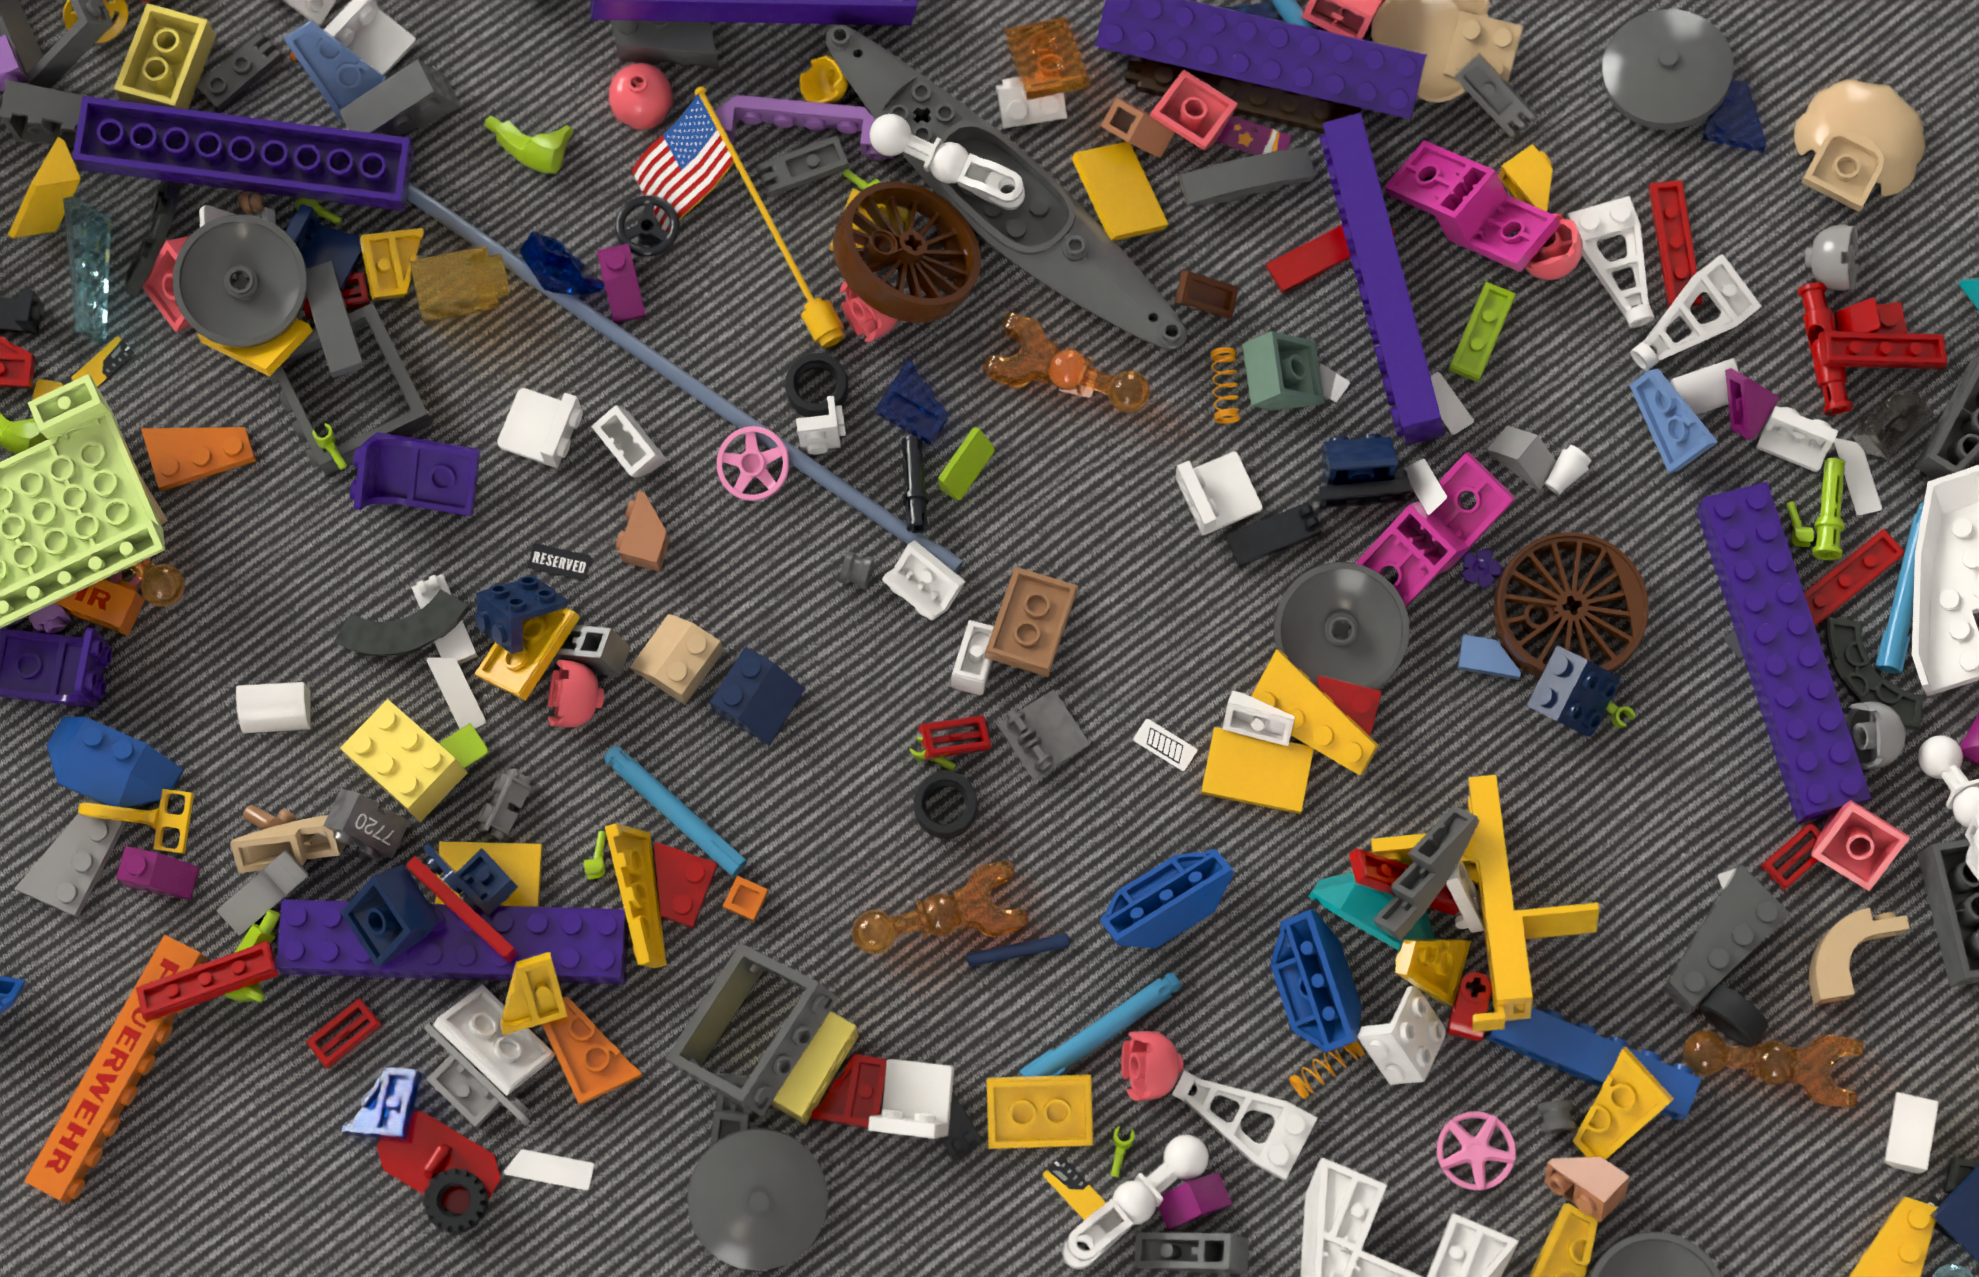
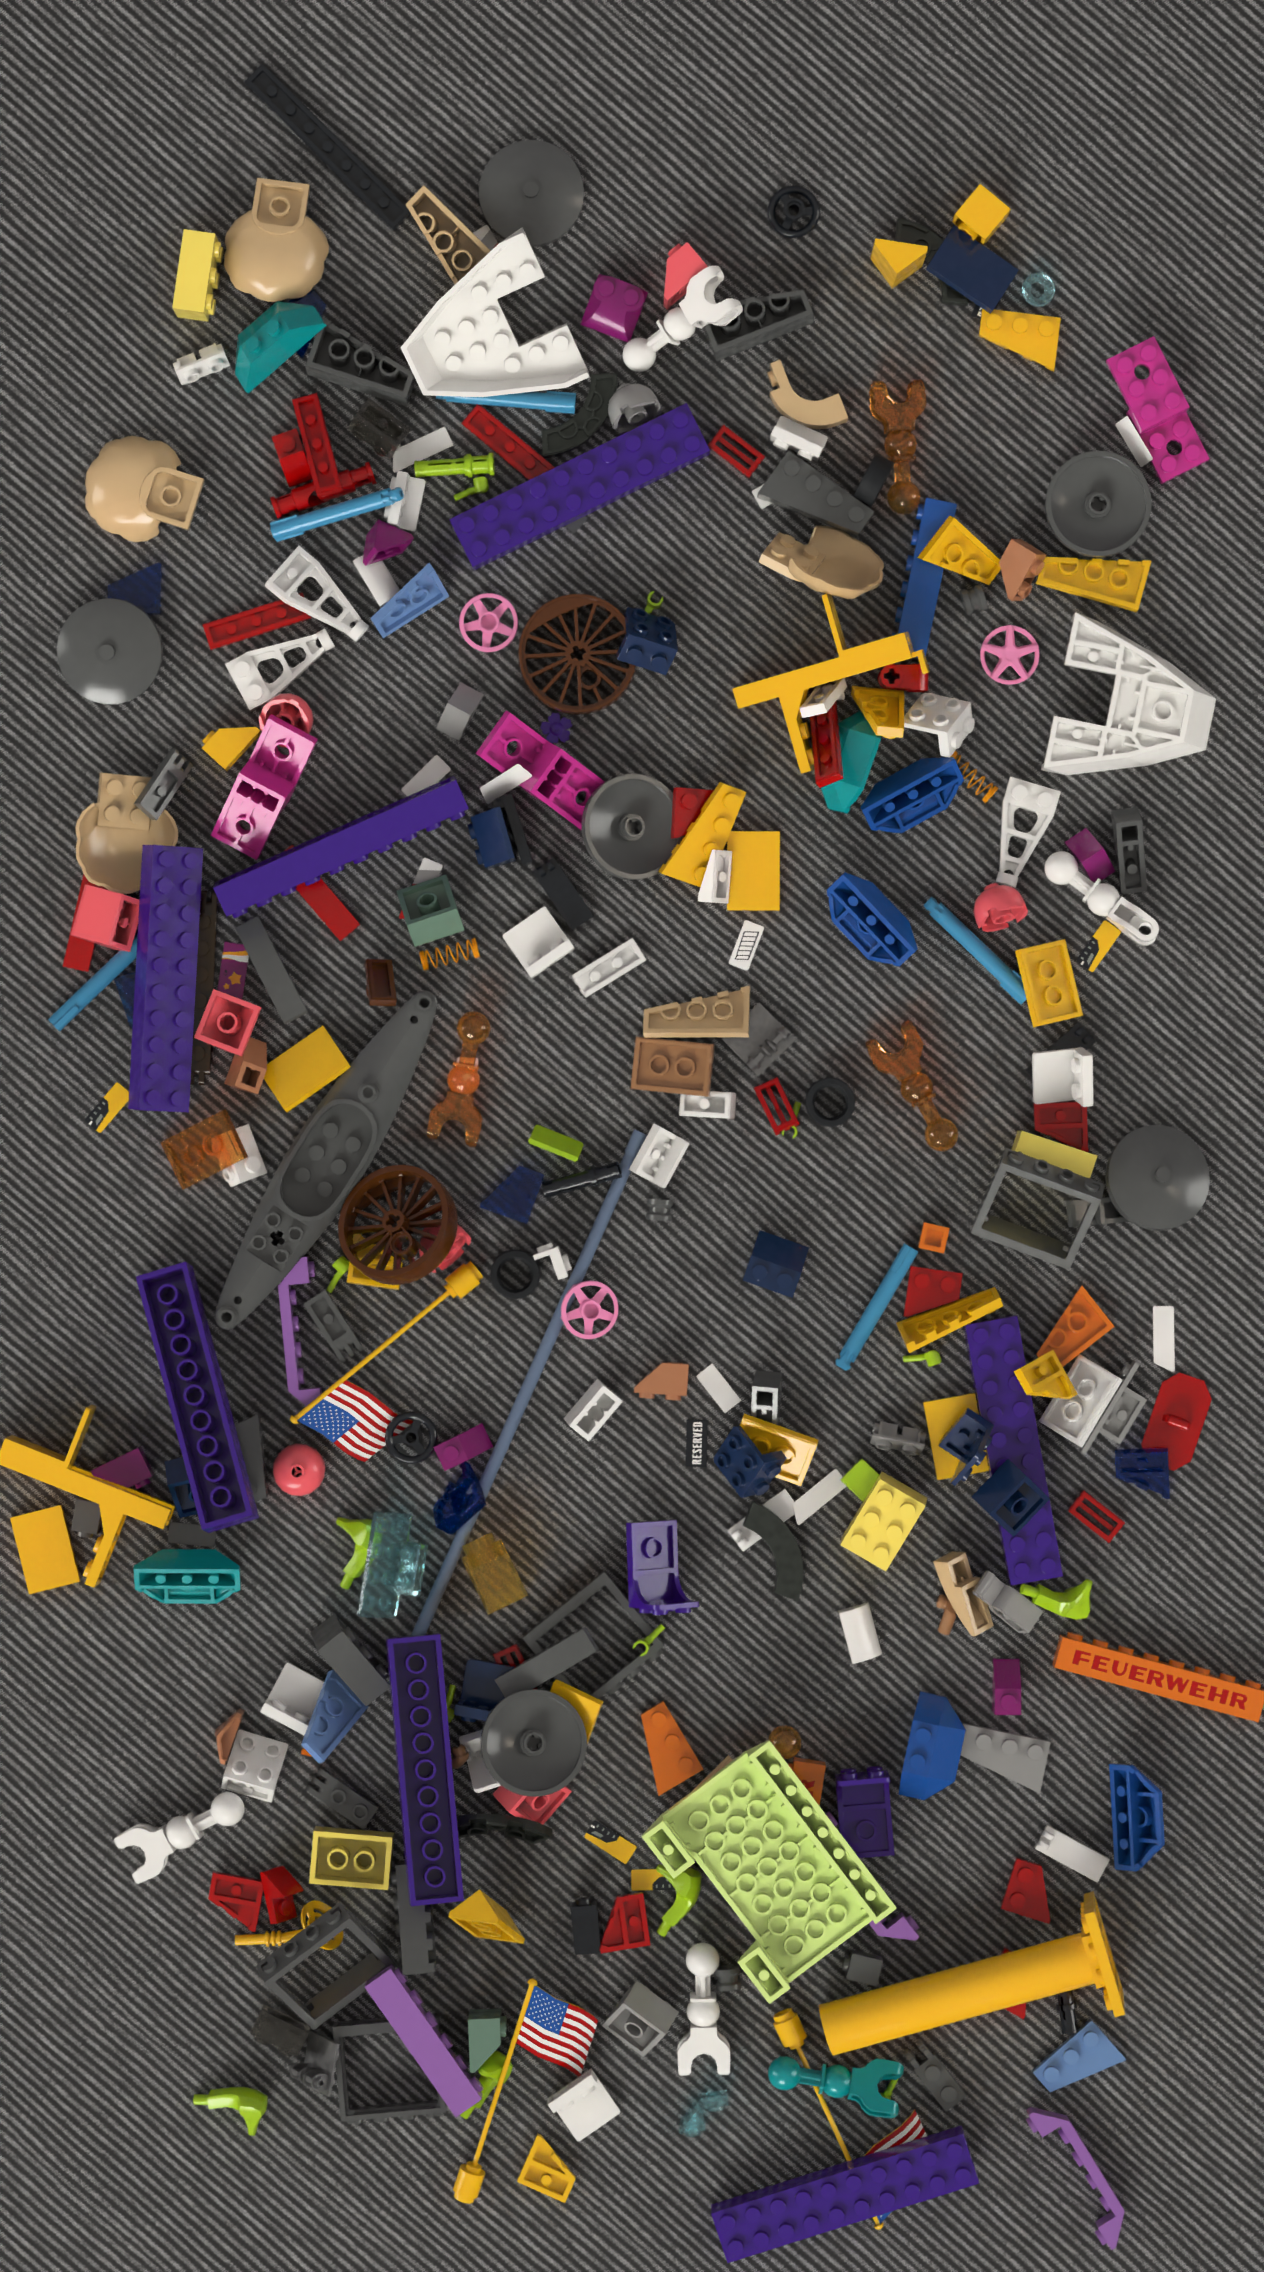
camera: 105 degrees left, 15 degrees up
clear light blue wing [63,196,111,343] -> none
yellow piece [78,789,194,854] -> none
red tile [136,941,278,1022] -> none
flat silver brick [323,789,410,859] -> none
yellow wing [360,228,424,301] -> none
red tile [406,856,519,963] -> none
black tyre [423,1169,489,1233] -> none
white bracket [497,388,583,469] -> none
coral cylinder [548,660,604,728] -> none
tan slope [630,614,724,705] -> none
yellow hair [800,55,849,104] -> none
white piece [870,114,1025,210] -> none
dark blue bar [966,933,1070,967] -> none
lime hand [1110,1126,1134,1178] -> none
dark grey slope [1373,805,1479,941] -> none
lime tile [1448,282,1516,383] -> none
medium blue tile [1457,634,1521,680] -> none
white cone [1544,445,1591,496] -> none
light grey cylinder [1805,225,1858,291] -> none
coral slope [1811,800,1910,891] -> none
white brick [1884,1092,1939,1174] -> none
none -> dark azure piece [270,487,404,542]
none -> clear light blue bracket [357,1512,428,1618]
none -> bright pink wheel [459,593,518,653]
none -> white hinge [572,938,646,998]
none -> tan wing [643,985,750,1038]
none -> white sticker [696,1364,741,1413]
none -> tan animal [759,526,884,599]
none -> white bracket [770,416,828,462]

